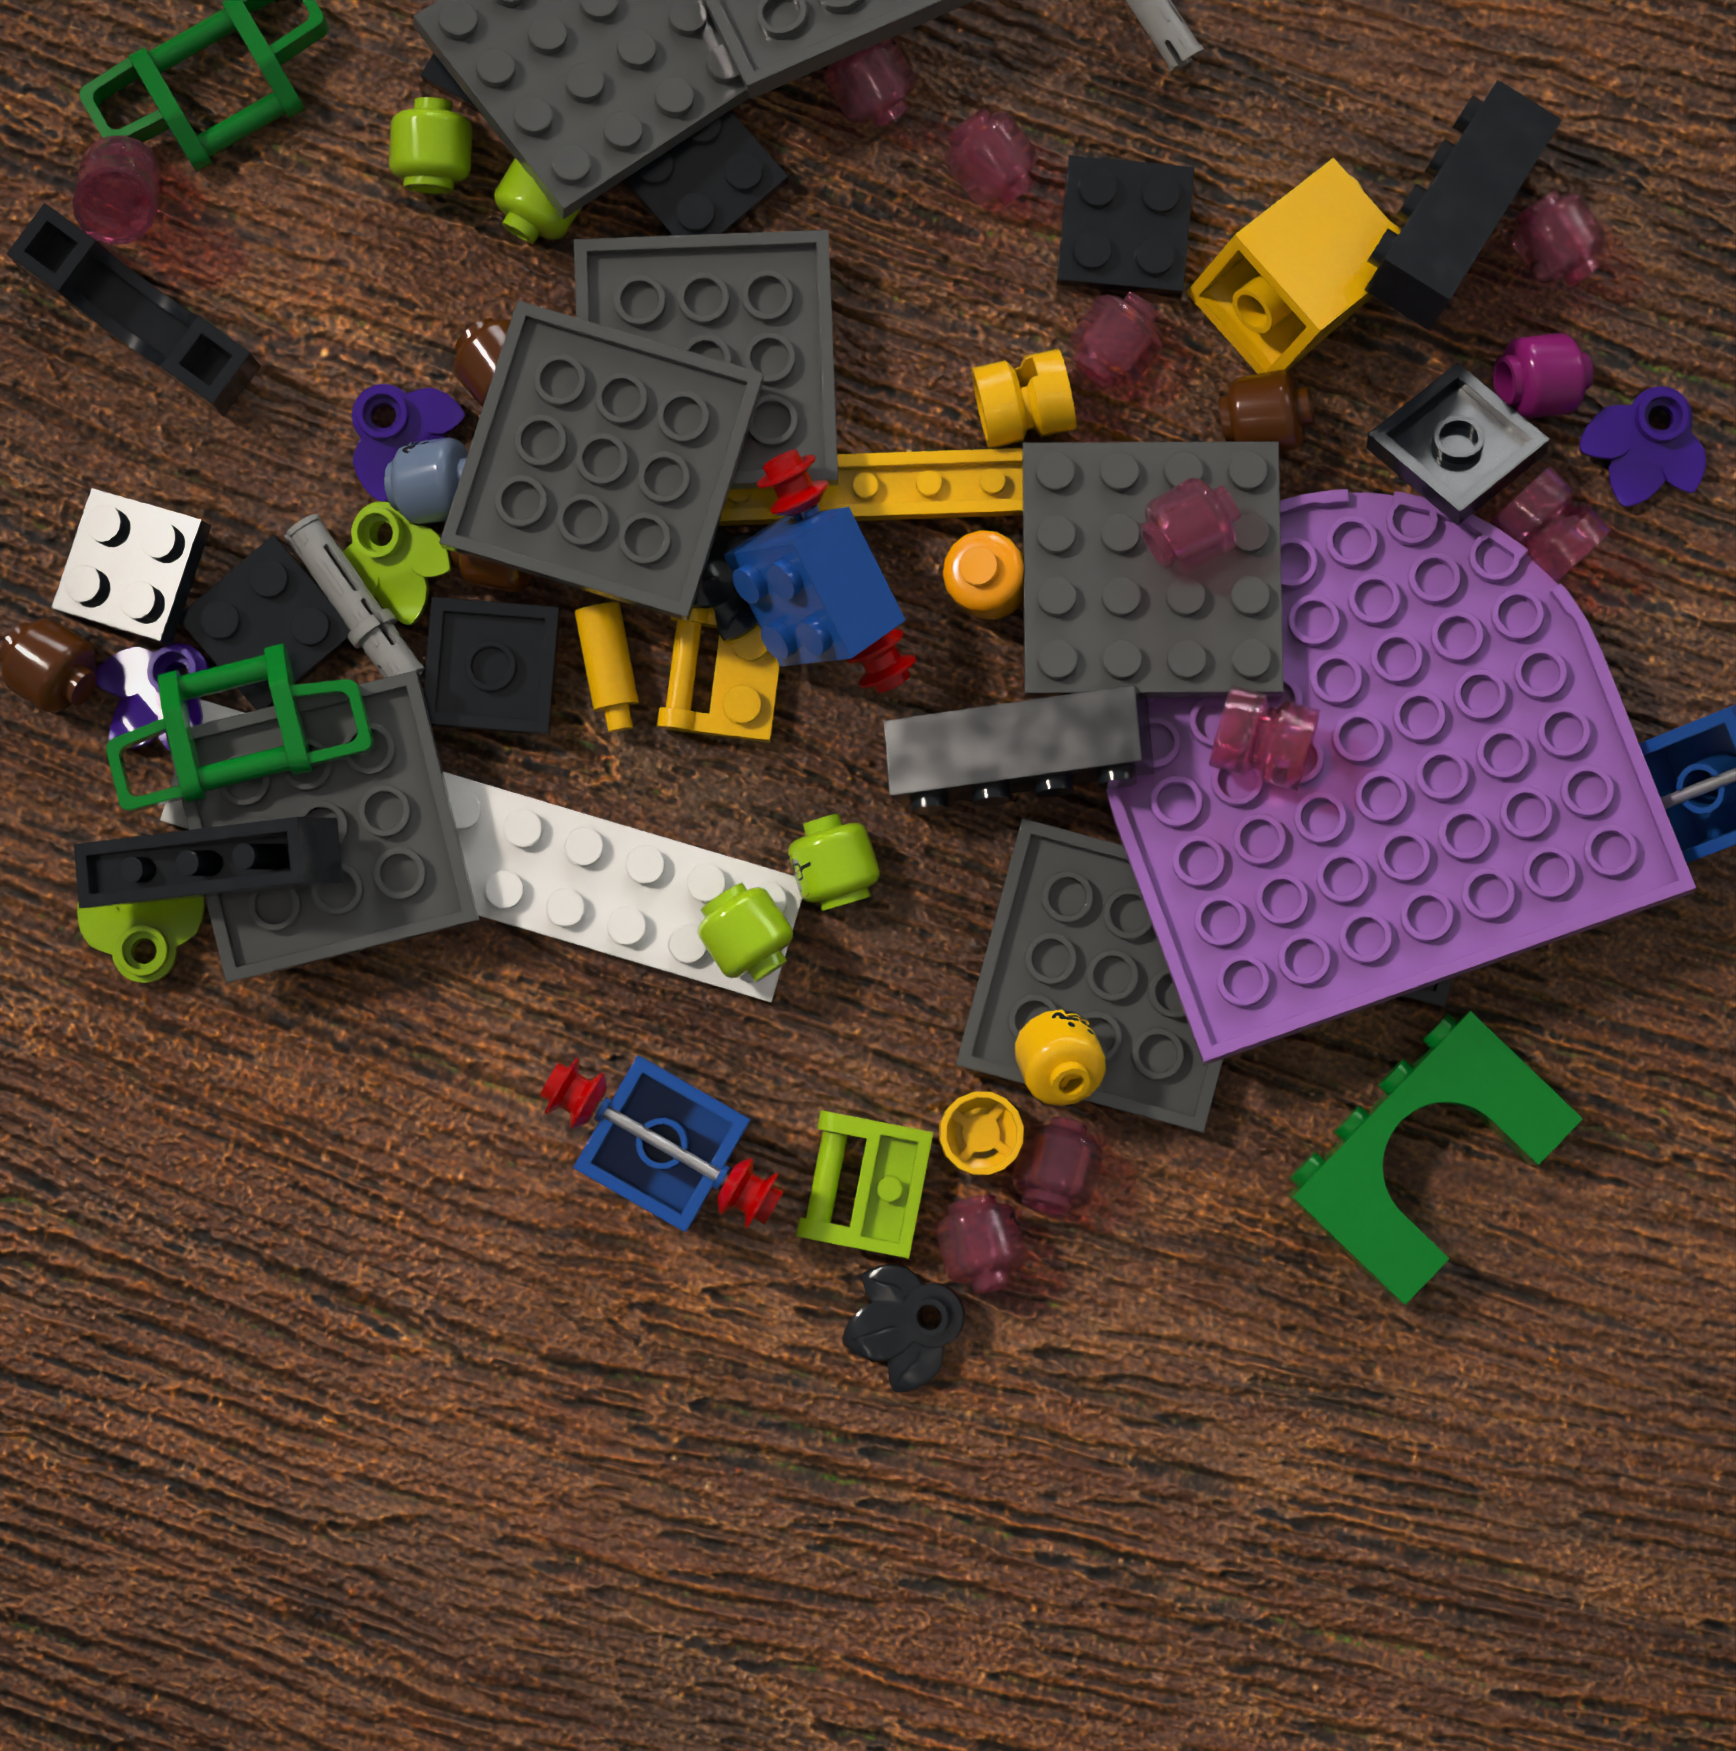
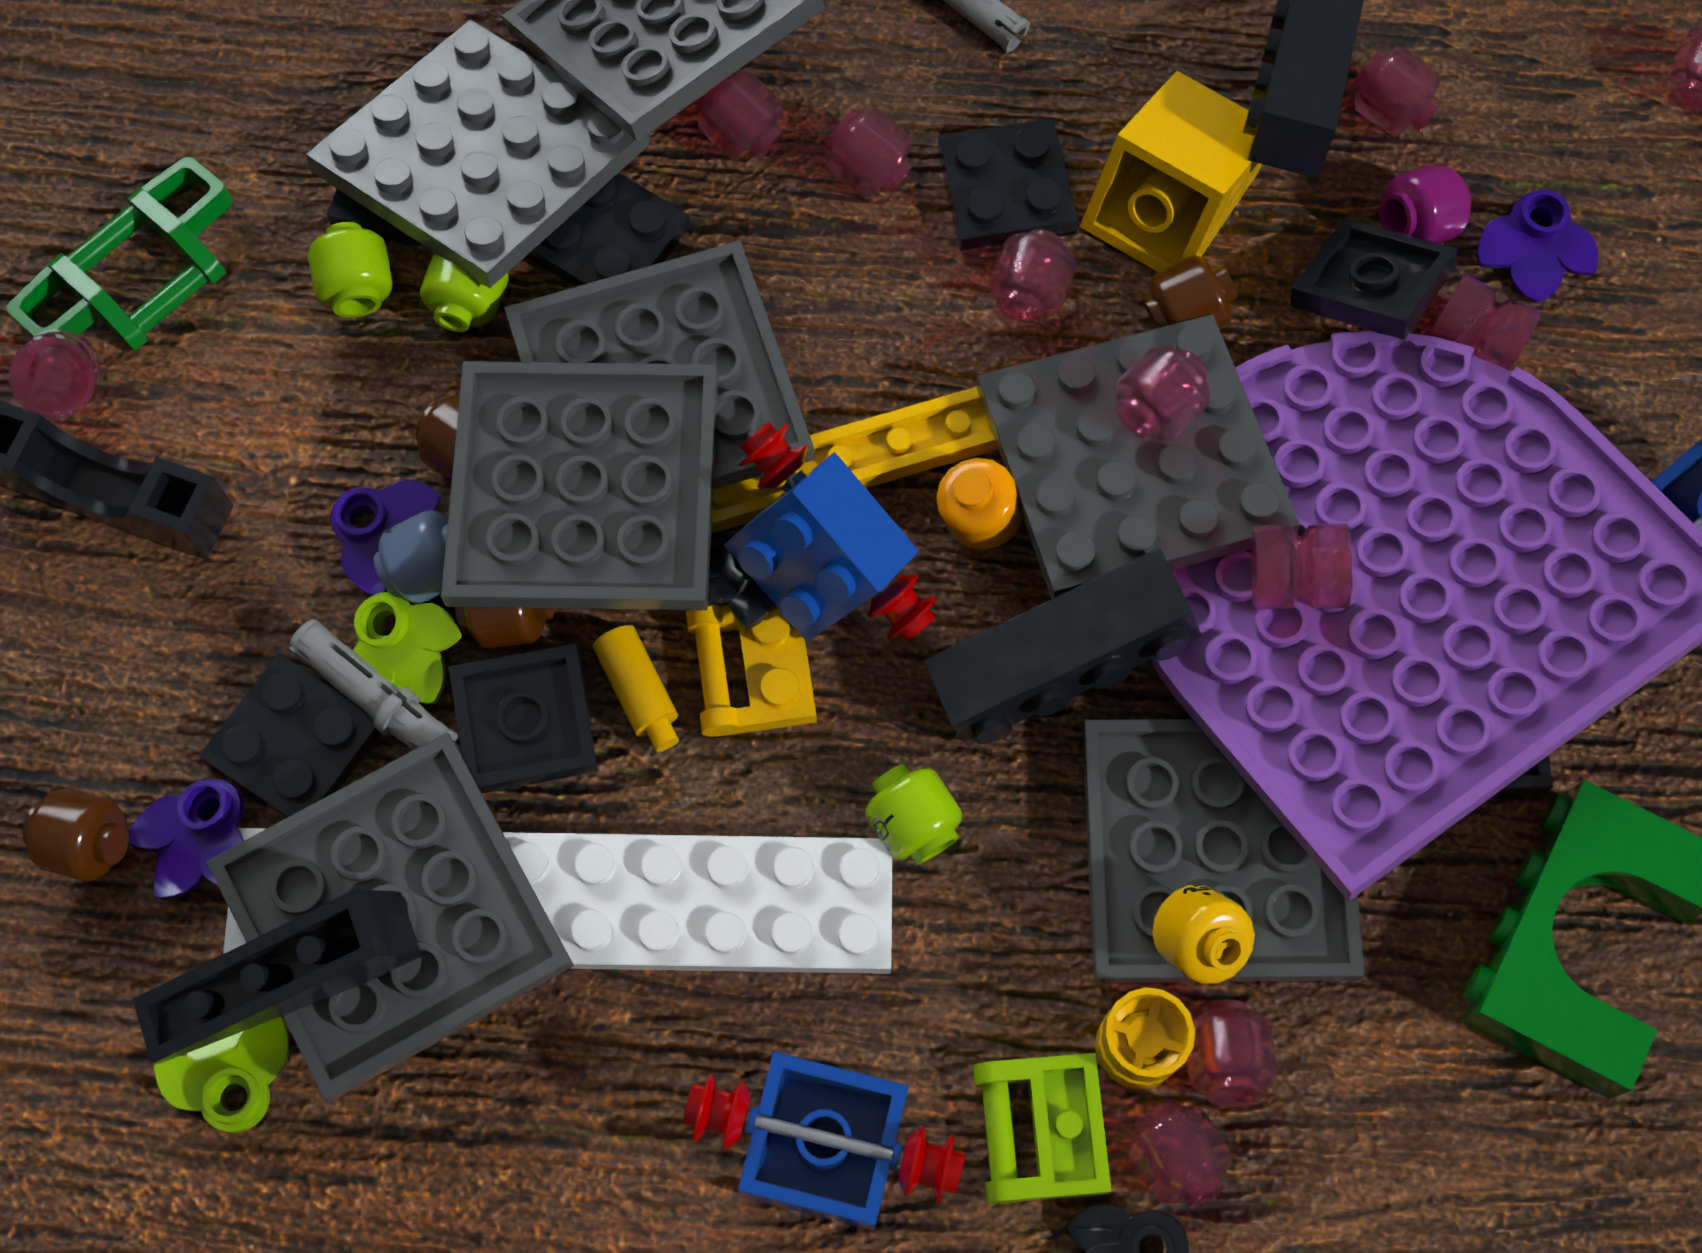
camera: 15 degrees left, 15 degrees down
plate [51,488,212,646] -> none
green bar [106,643,374,812] -> none
lime head [697,882,793,982] -> none
yellow wheel [971,348,1077,449] -> none

